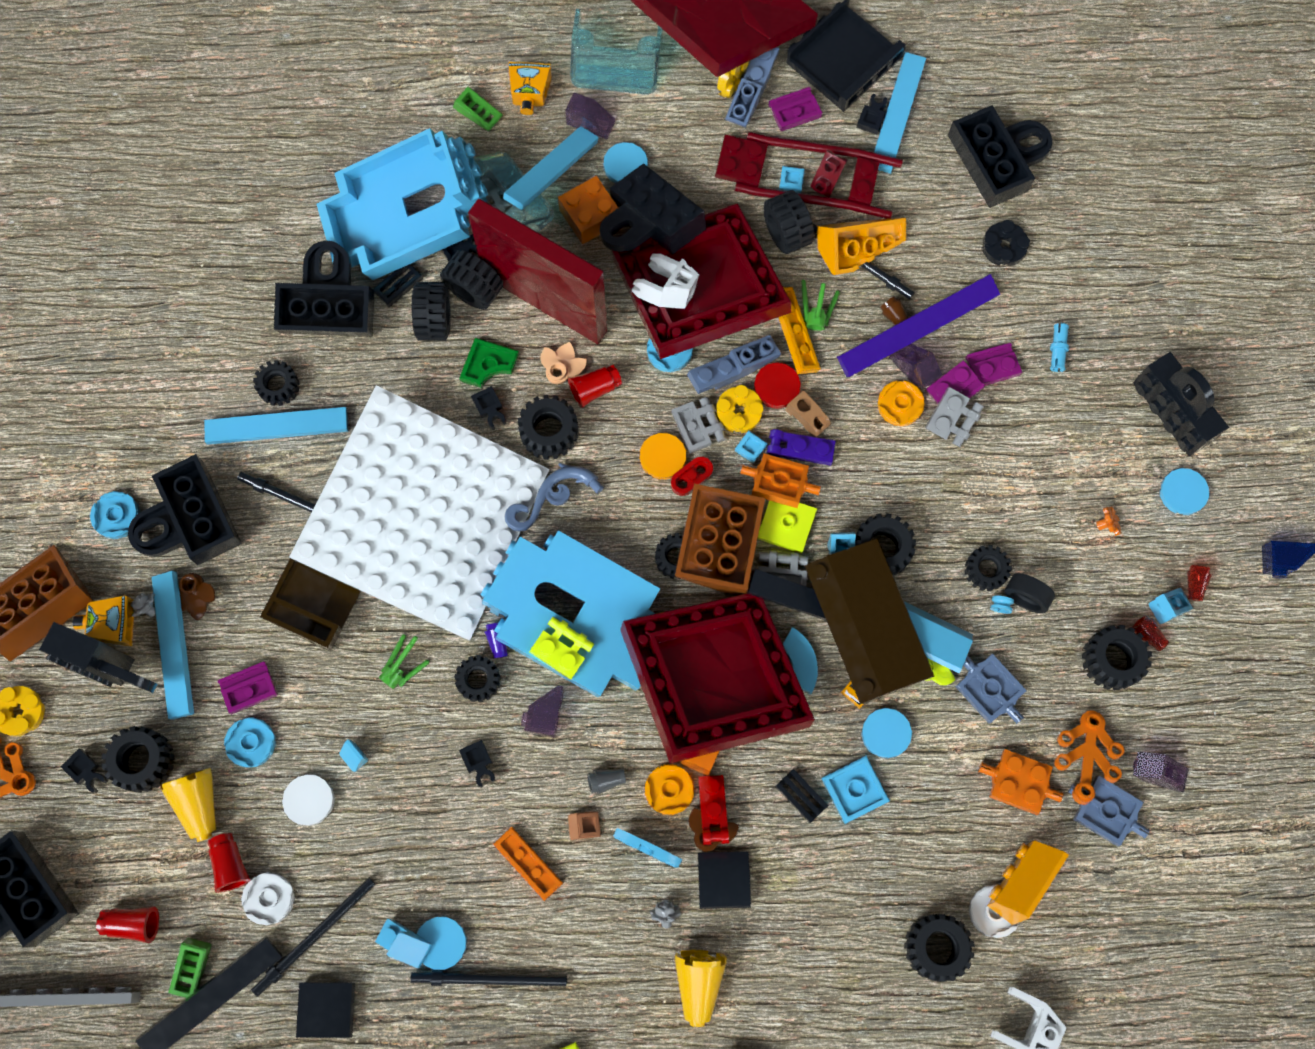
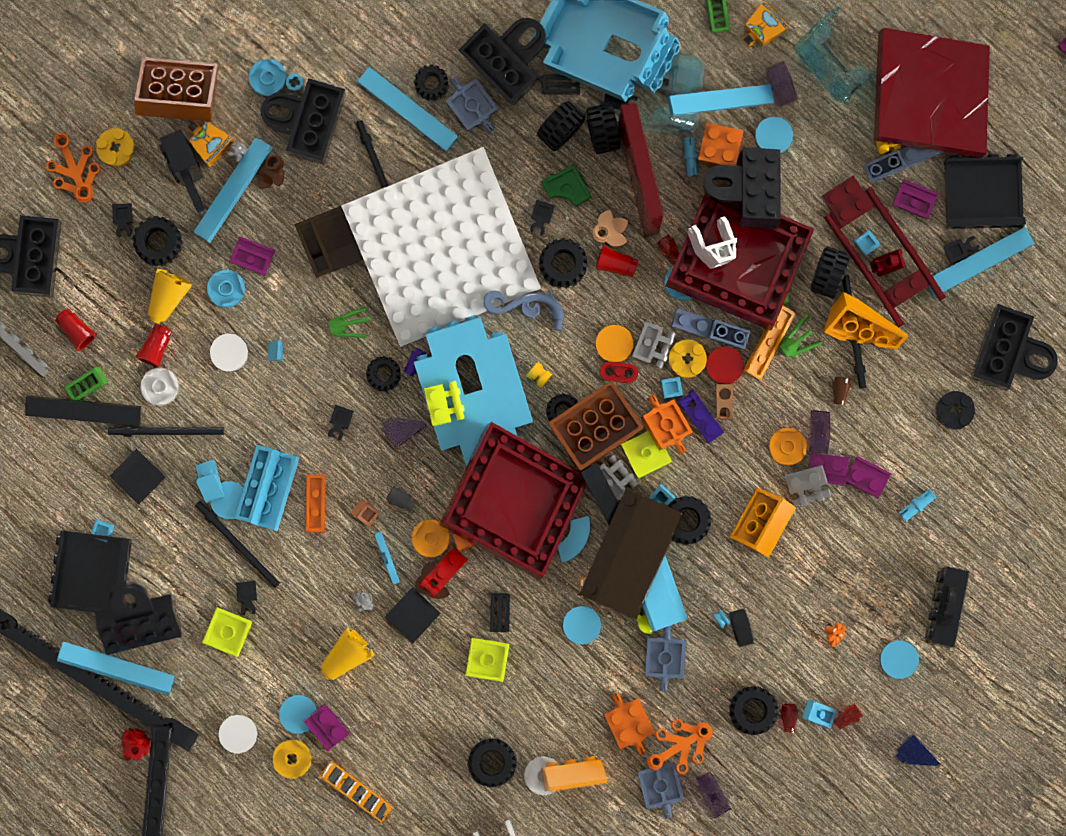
camera: 45 degrees right, 10 degrees up
medium azure tile [821,756,890,824] -> none
dark purple tile [837,274,1001,377] -> none
black tyre [964,545,1012,591] -> none
none -> medium azure slope [235,445,300,531]
none -> black plate [236,581,257,615]
none -> medium azure bush [286,74,304,92]
none -> sand blue plate [446,77,499,133]
none -> neon yellow plate [465,638,510,682]
none -> yellow wheel [526,362,553,389]
none -> clear red cone [657,234,680,264]
none -> medium azure pin [682,137,698,177]
none -> light orange slope [729,487,796,558]

